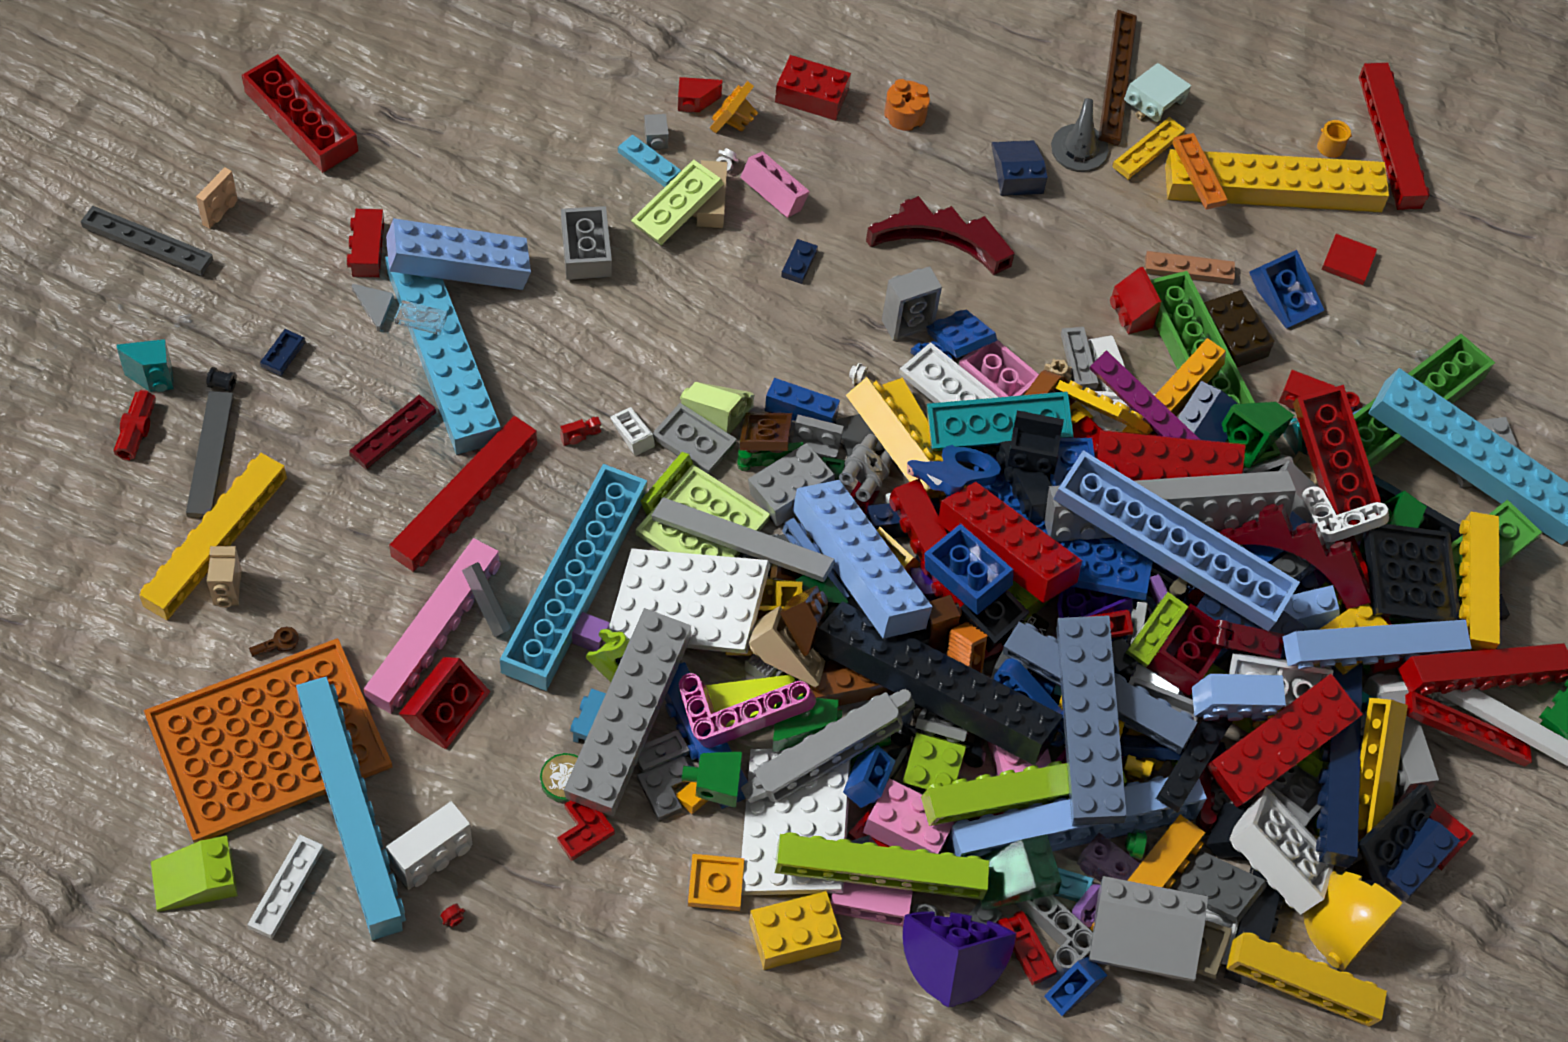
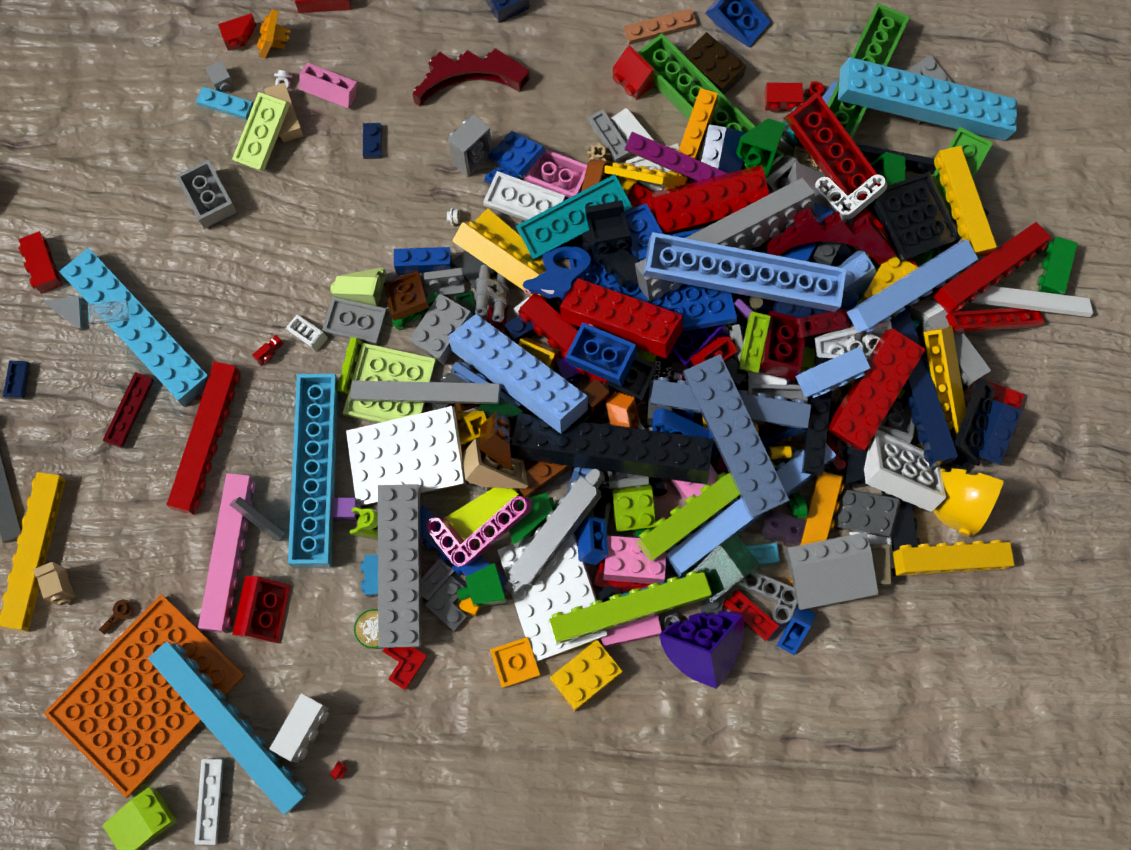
camera: 15 degrees left, 15 degrees up
light blue brick [386,218,531,290] -> none
medium lavender beam [1072,884,1100,928] -> none

